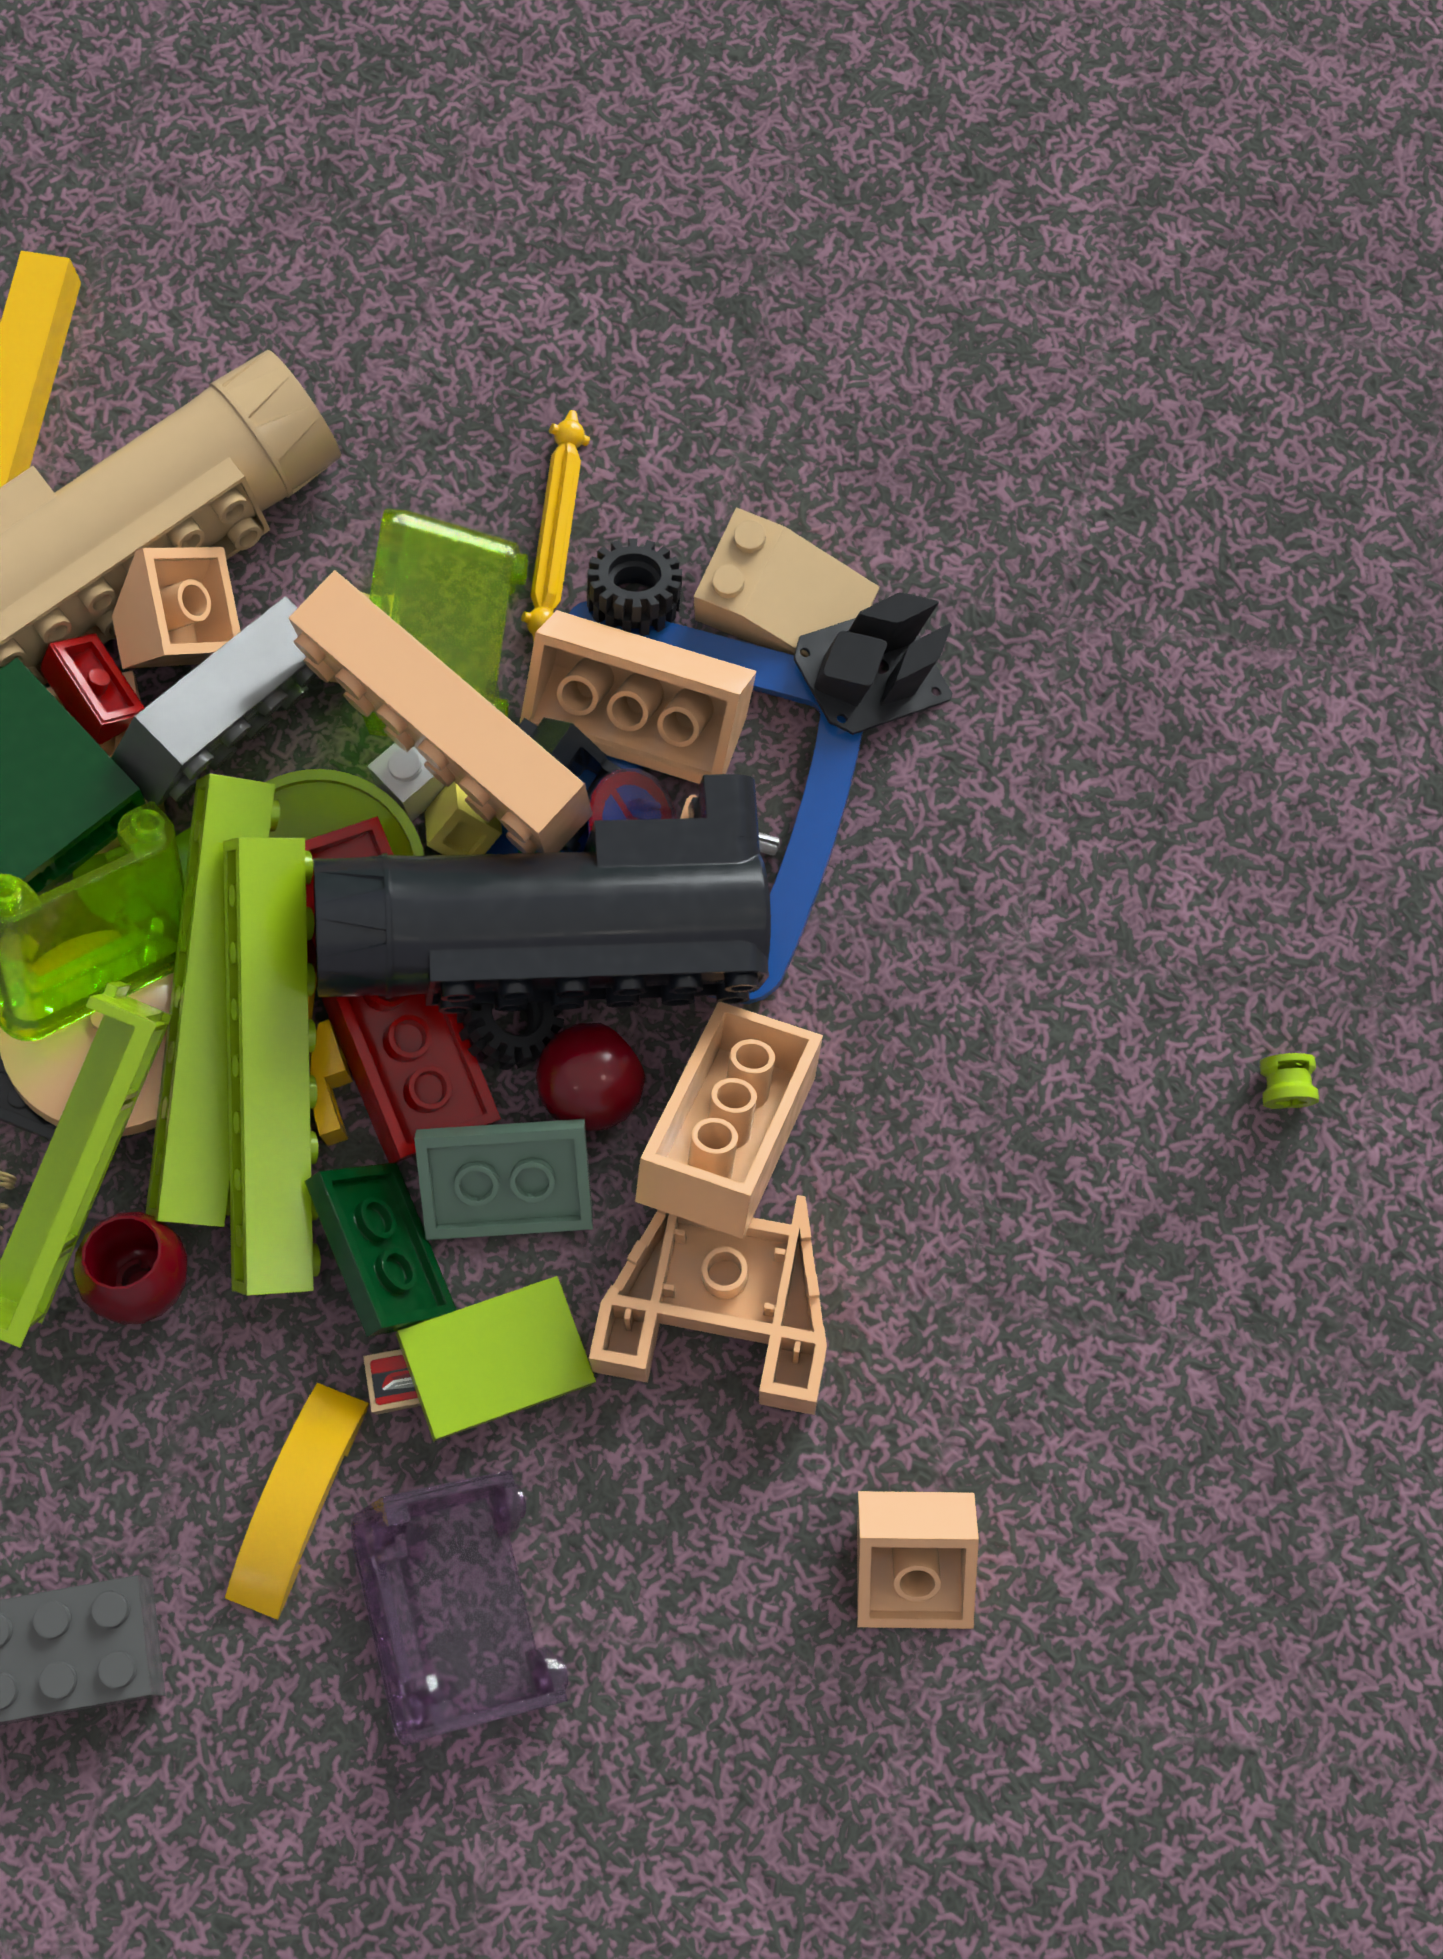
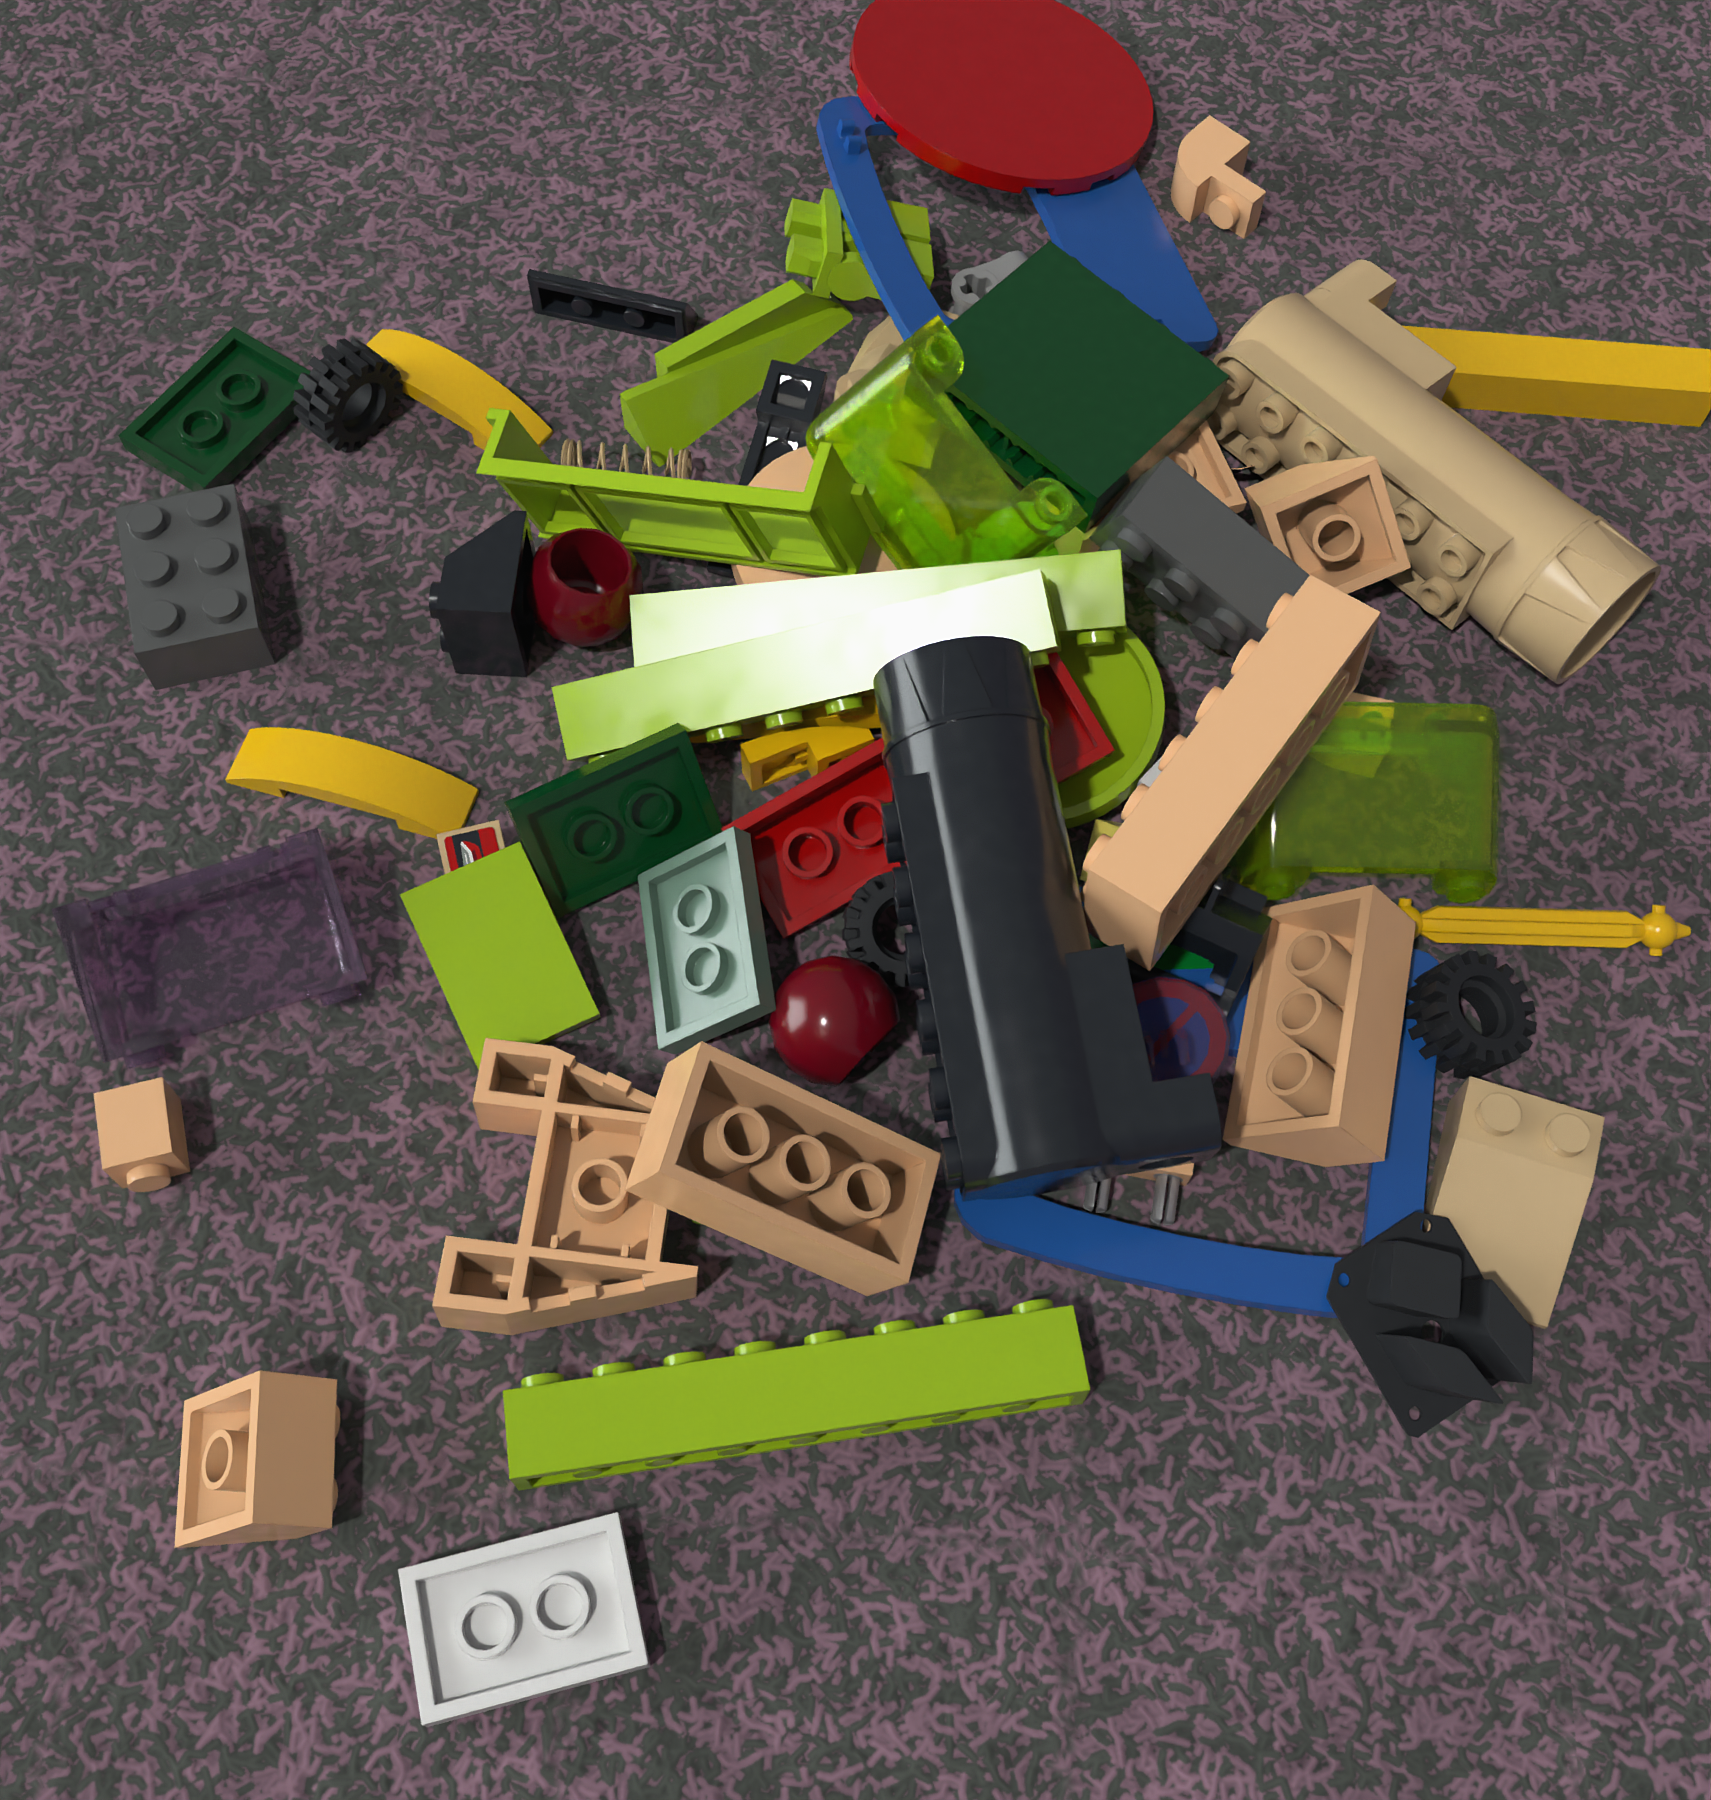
camera: 80 degrees right, 10 degrees down
red slope [41,633,145,745] -> none
none -> light nougat brick [93,1077,190,1192]
none -> white plate [398,1512,651,1727]
none -> black slope [429,510,536,678]
none -> lime brick [503,1299,1090,1490]

